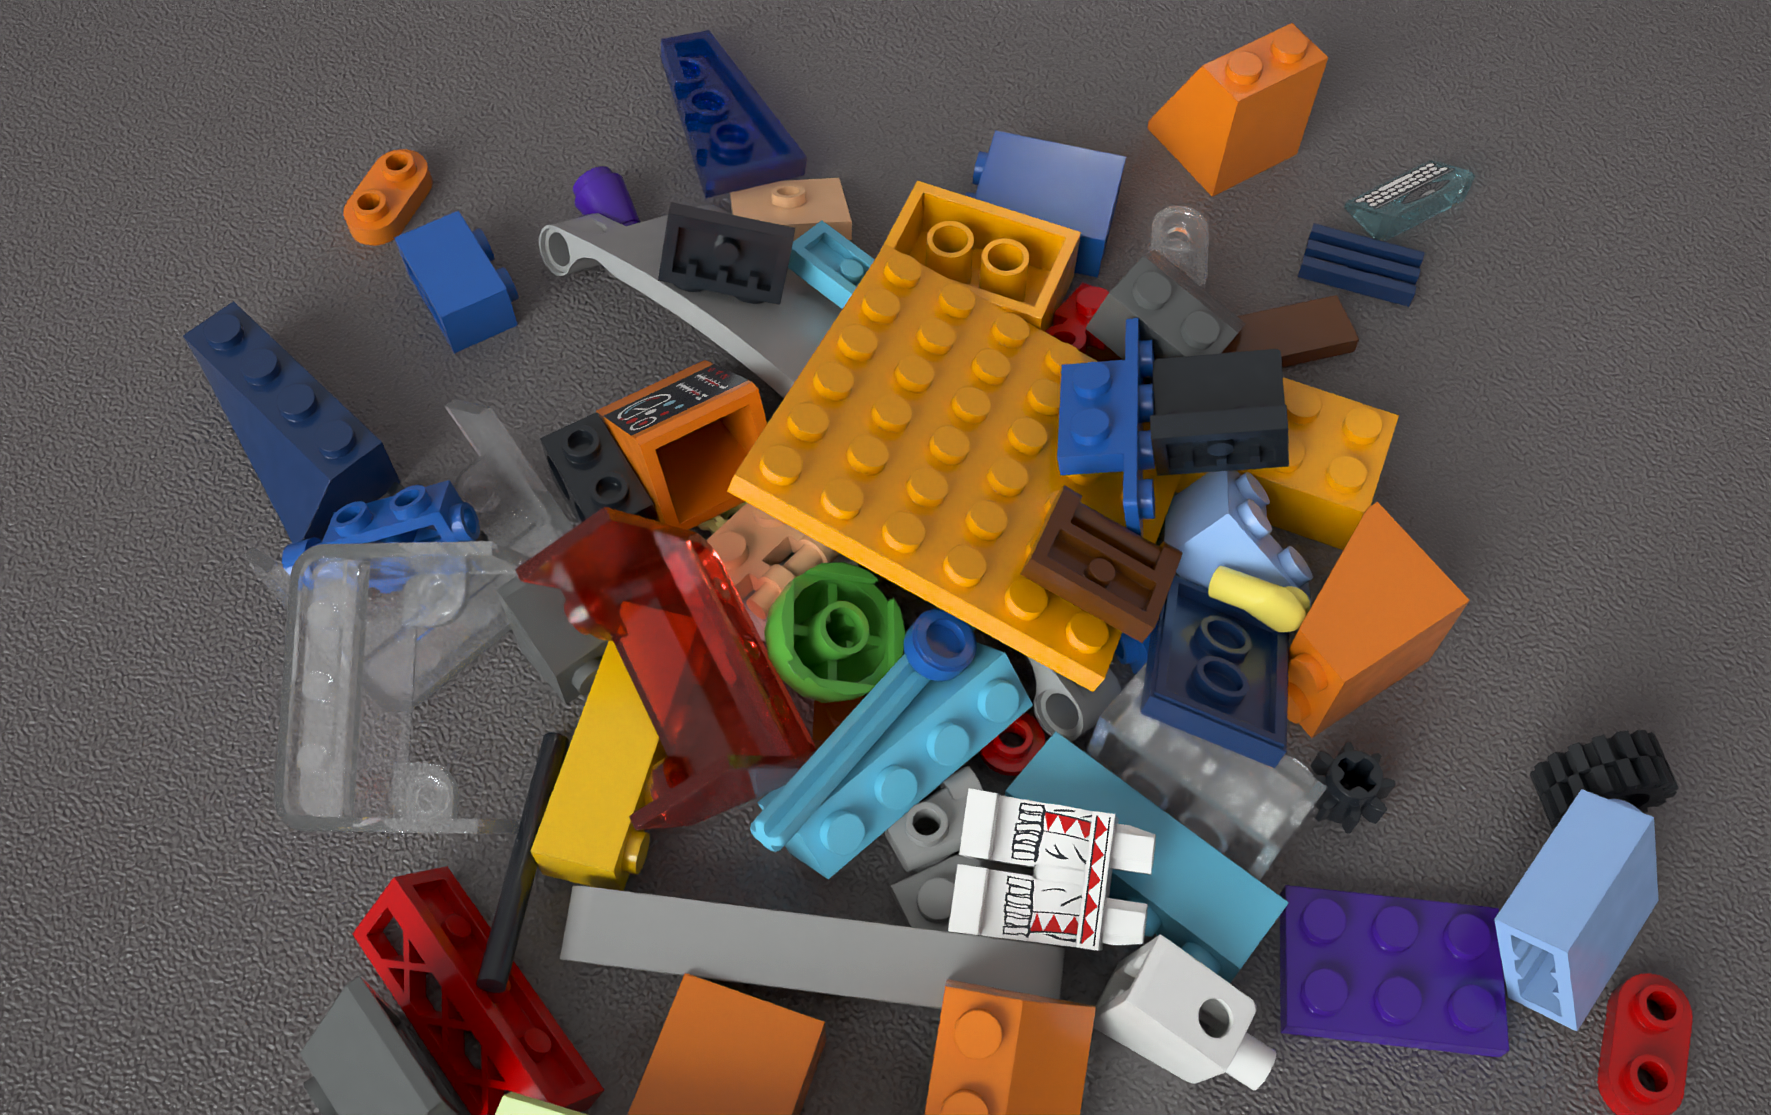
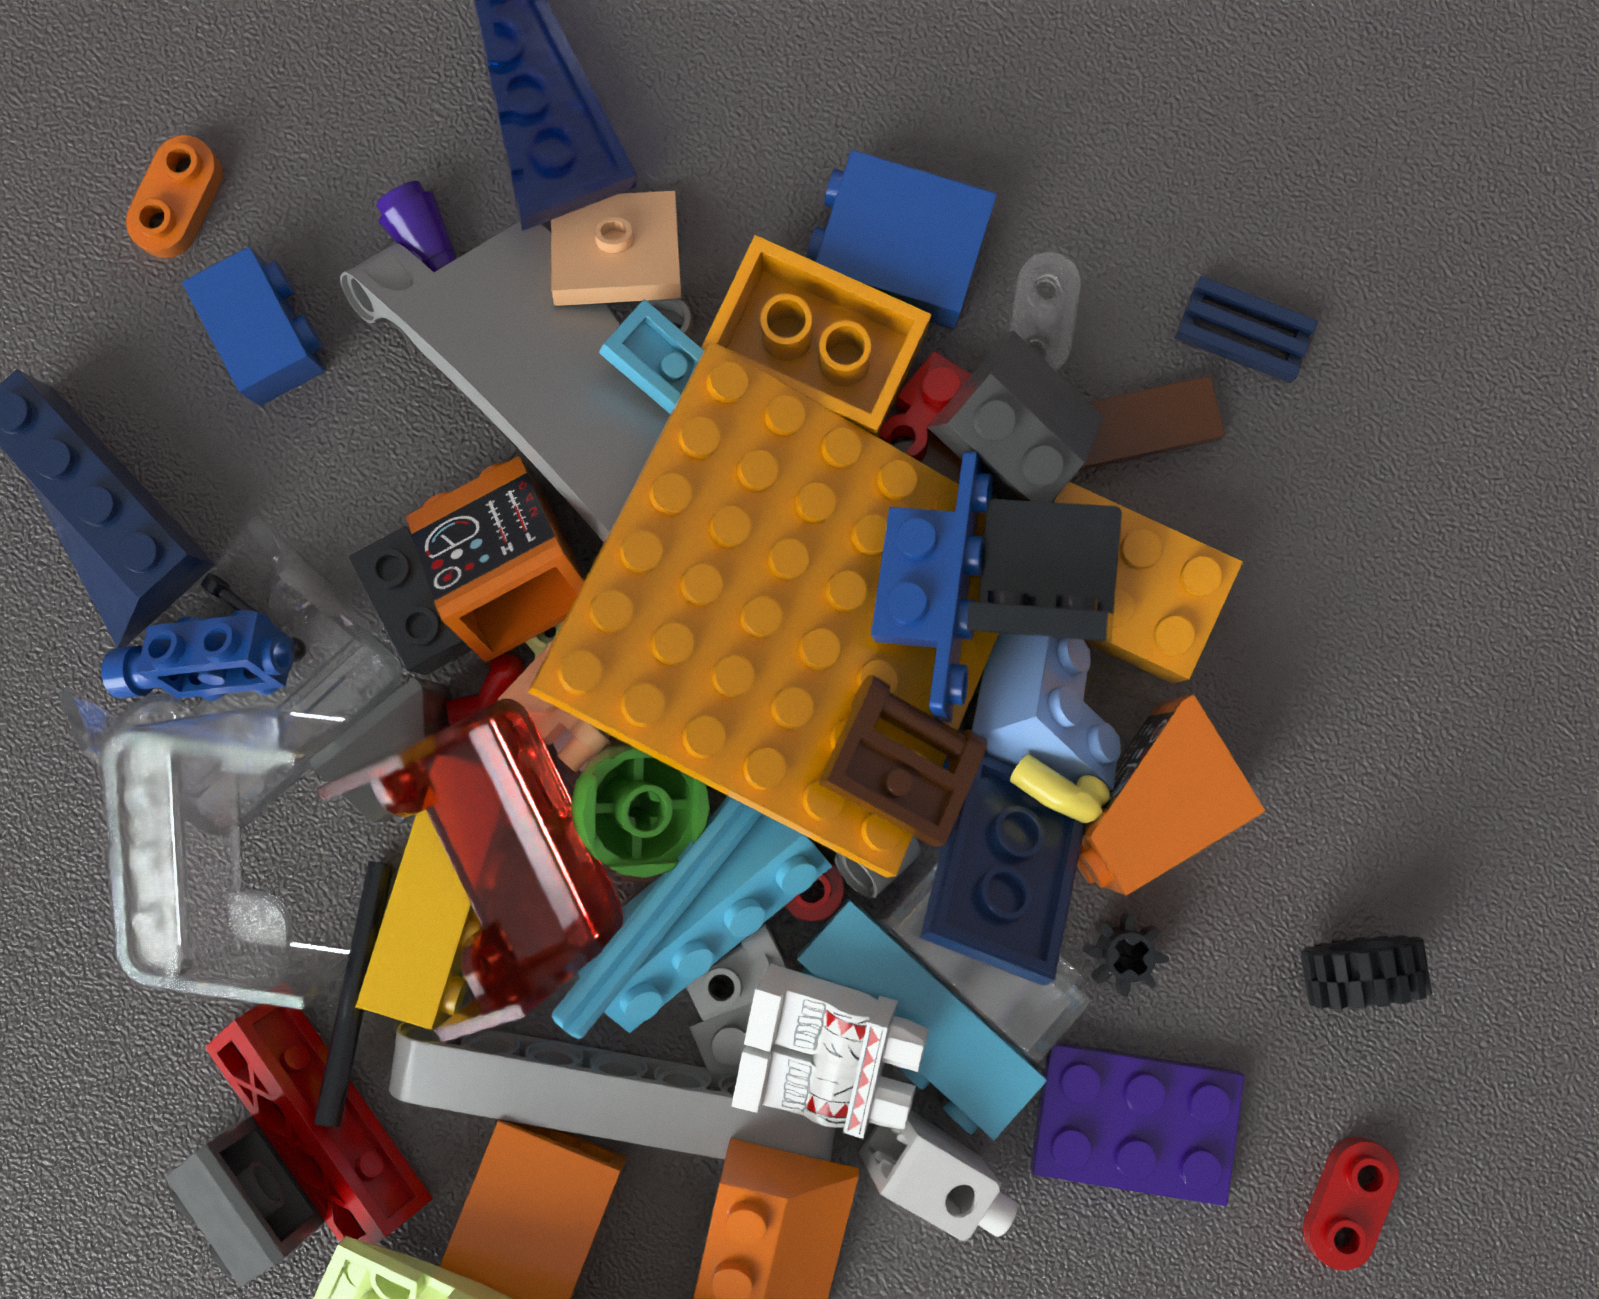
camera: 10 degrees right, 25 degrees up
black bracket [658,202,795,305] -> none
blue tile [904,608,977,681] -> none
orange slope [1147,23,1328,197] -> none
clear light blue slope [1344,160,1475,242] -> none
light blue brick [1494,789,1659,1031] -> none

